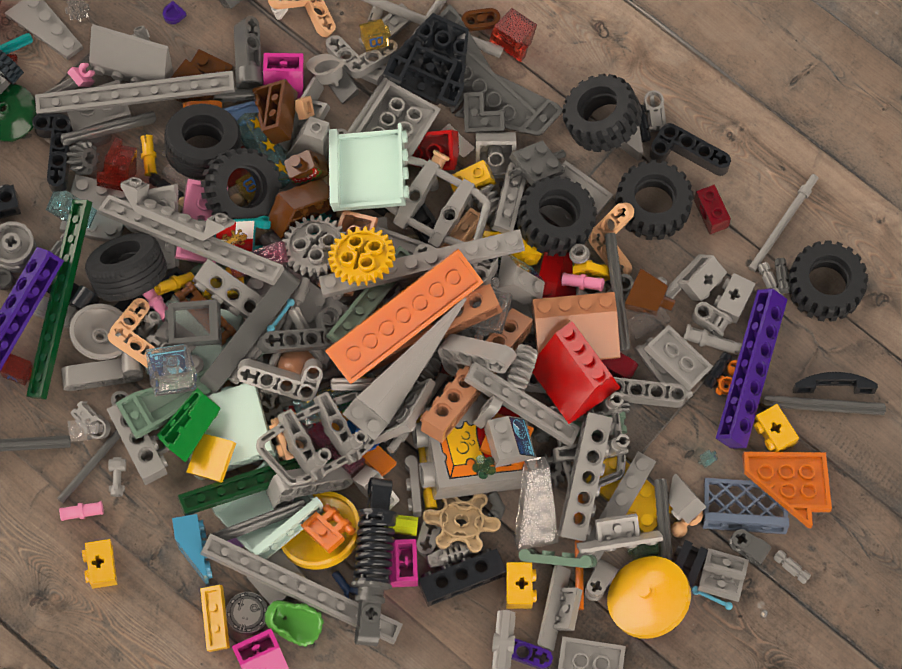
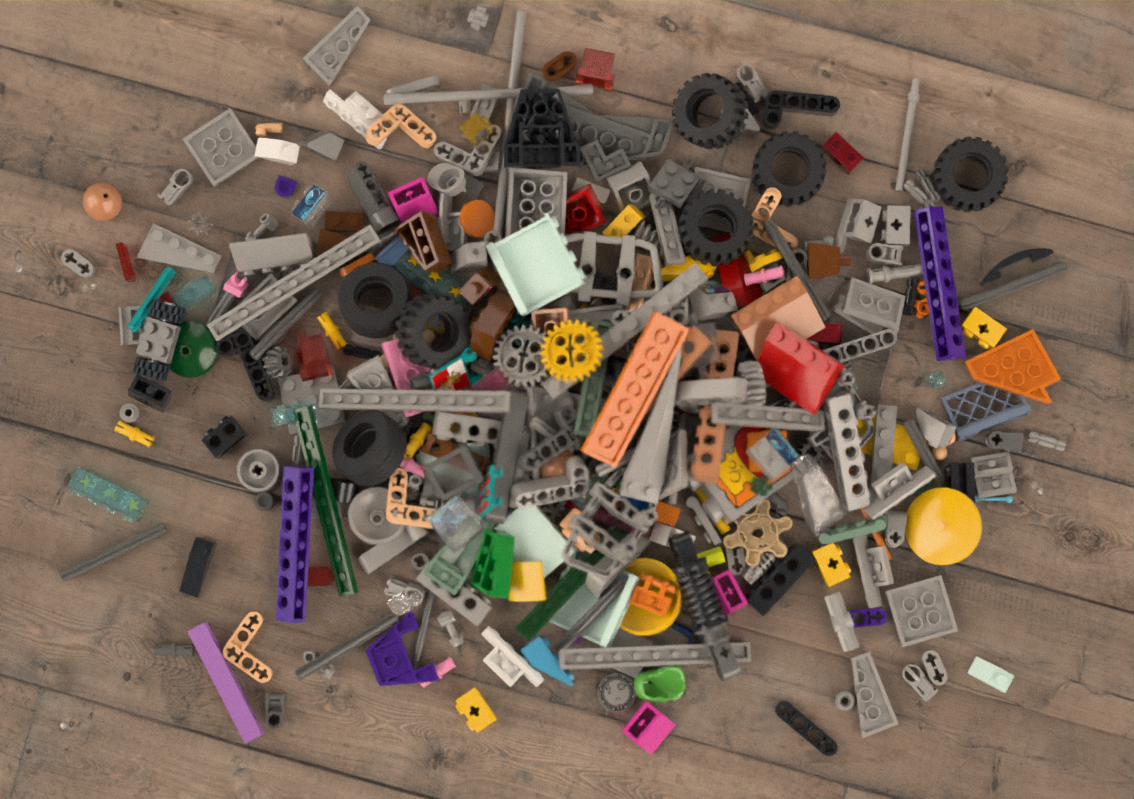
camera: 20 degrees left, 15 degrees up
light grey slope [120,177,235,241] -> none
yellow plate [200,585,230,652] -> none
medium azure hinge [267,298,295,332] -> none
light nougat plate [295,96,315,120] -> none
light nougat bush [431,150,450,169] -> none
light grey beam [472,395,503,429] -> none
light grey plate [569,244,590,264] -> none
none -> clear light blue slope [172,275,217,312]
none -> slope [291,184,334,230]
none -> dark purple wing [365,611,440,687]
none -> orange tile [459,200,495,238]
none -> teal flag [477,466,503,521]
none -> white bracket [481,626,544,687]

